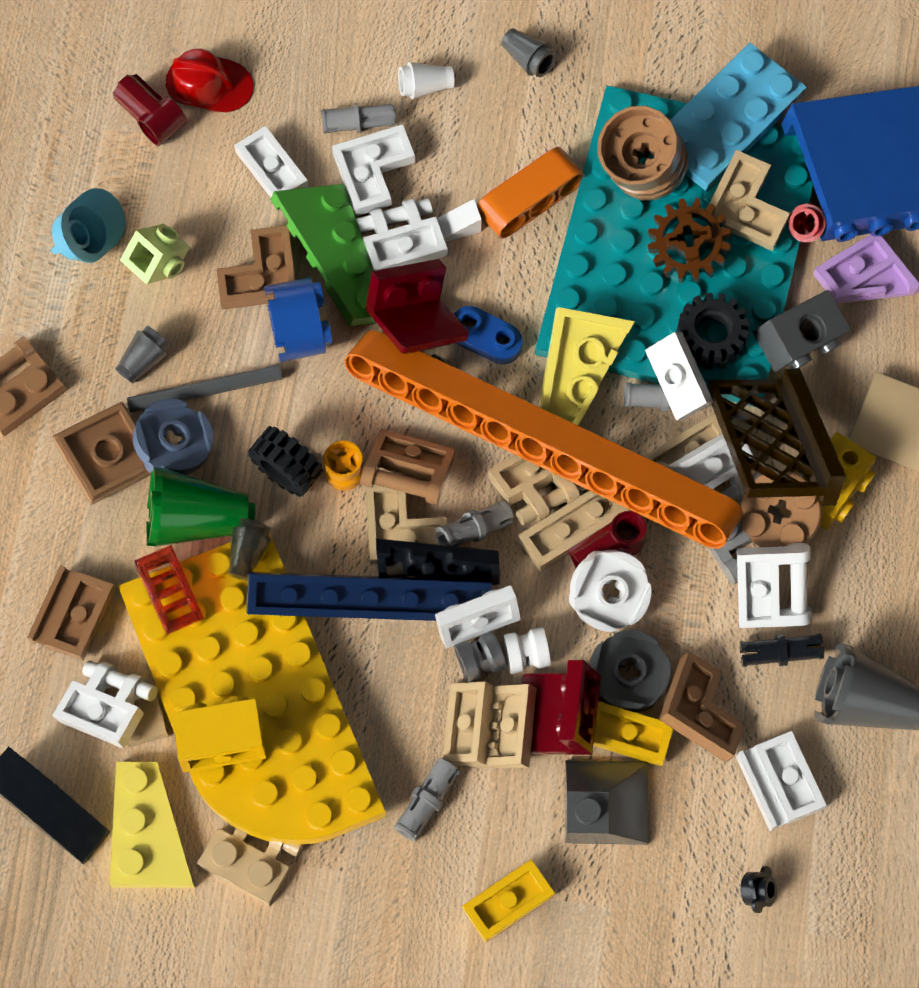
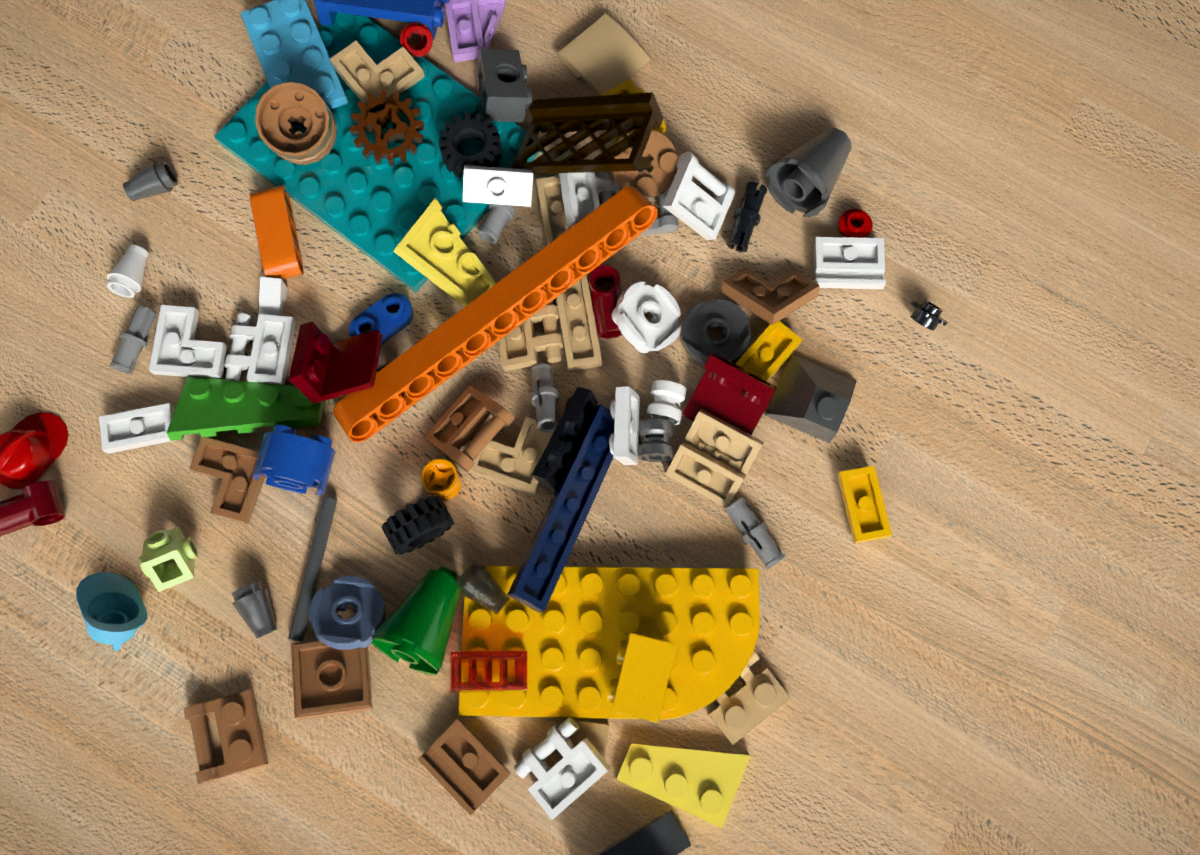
camera: 65 degrees left, 5 degrees up
none -> red plate [838,209,873,238]

